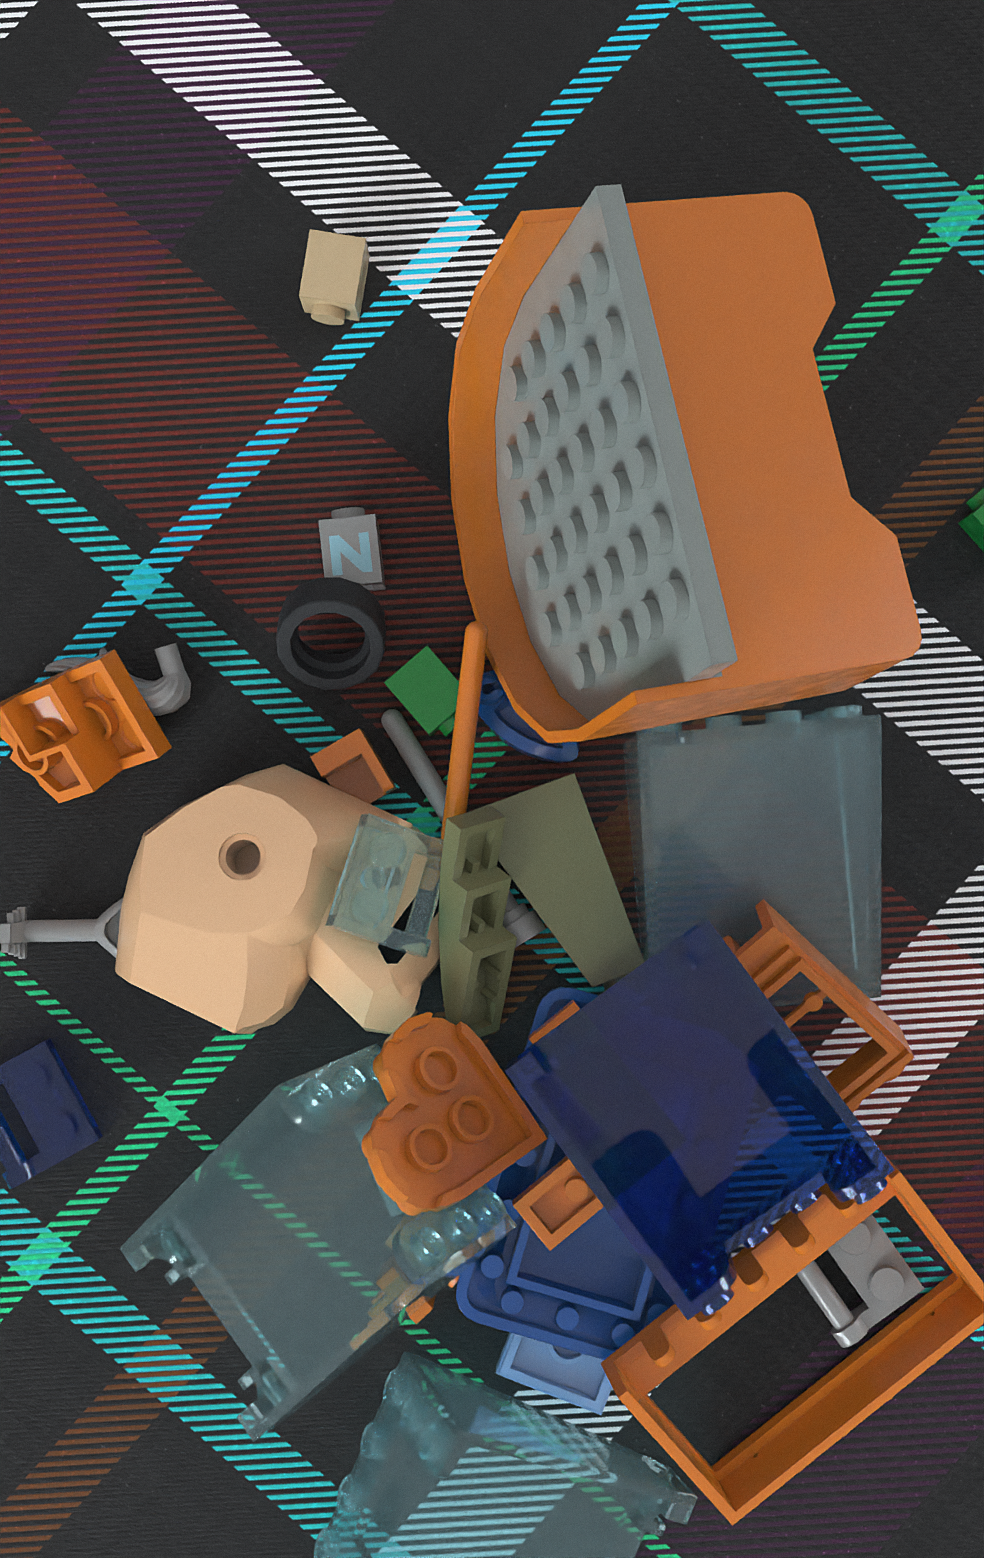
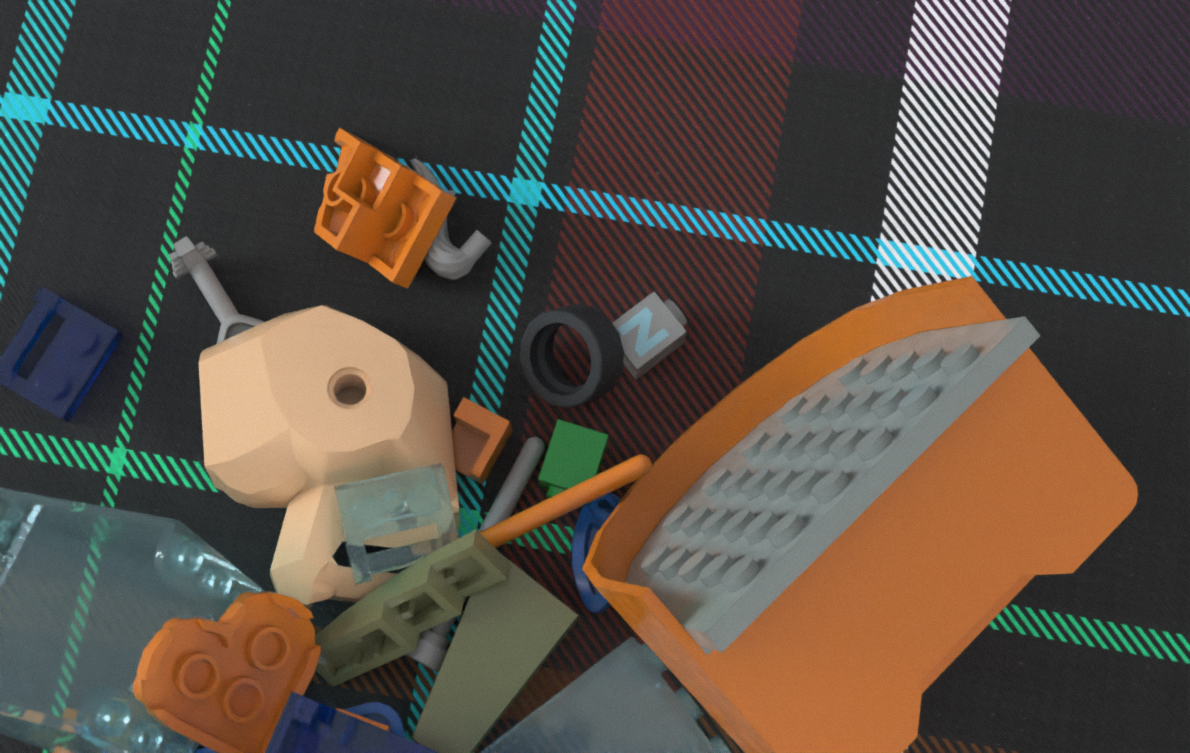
camera: 60 degrees right, 10 degrees down
tan brick [299,229,370,325] -> none

